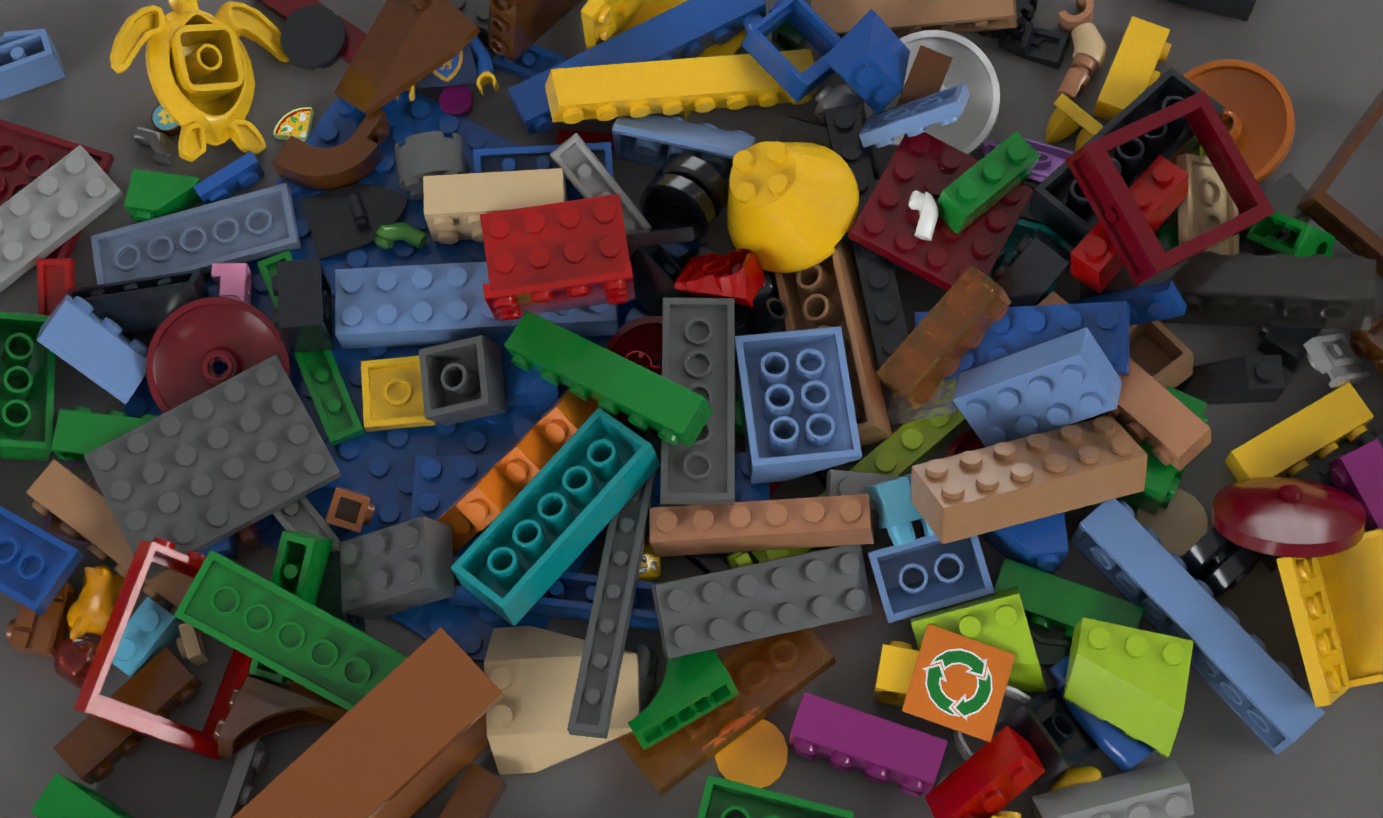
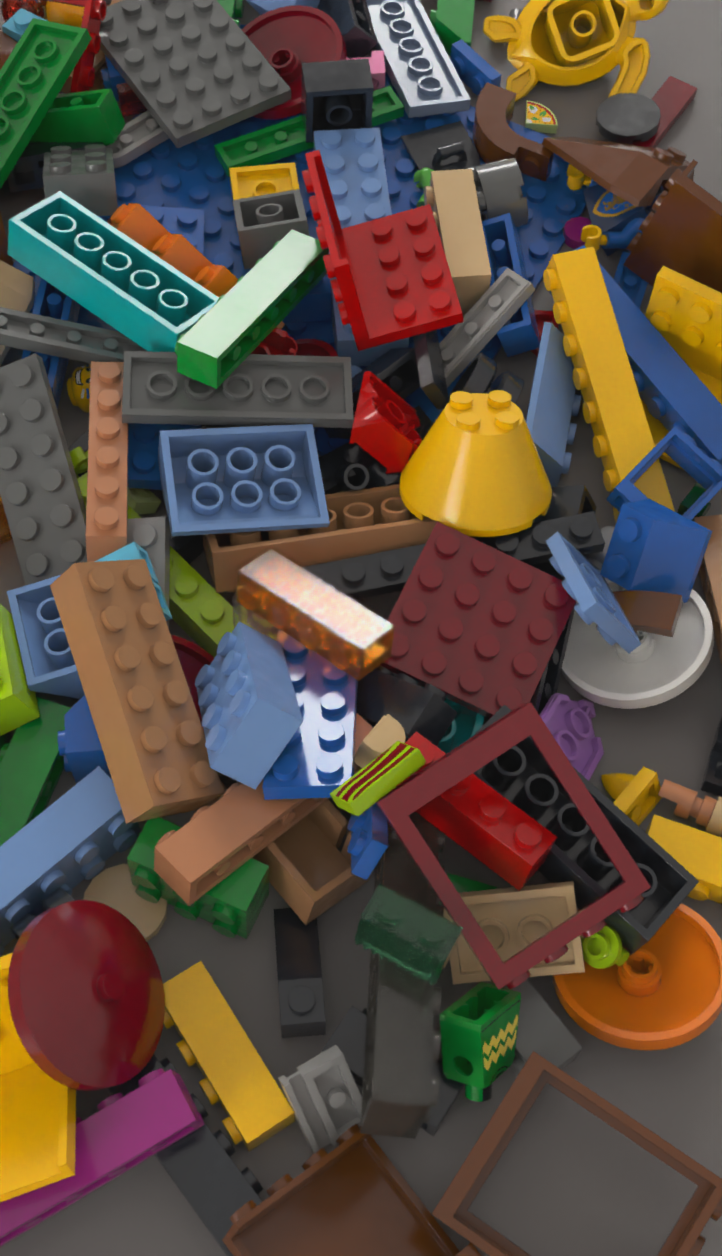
camera: 80 degrees right, 10 degrees down
dark orange brick [325,485,375,533] -> none
white arm [908,190,939,241] -> none
green brick [936,131,1041,235] -> none
none -> lime tile [330,741,426,816]
none -> tan brick [354,714,406,768]
none -> clear green brick [354,884,463,985]

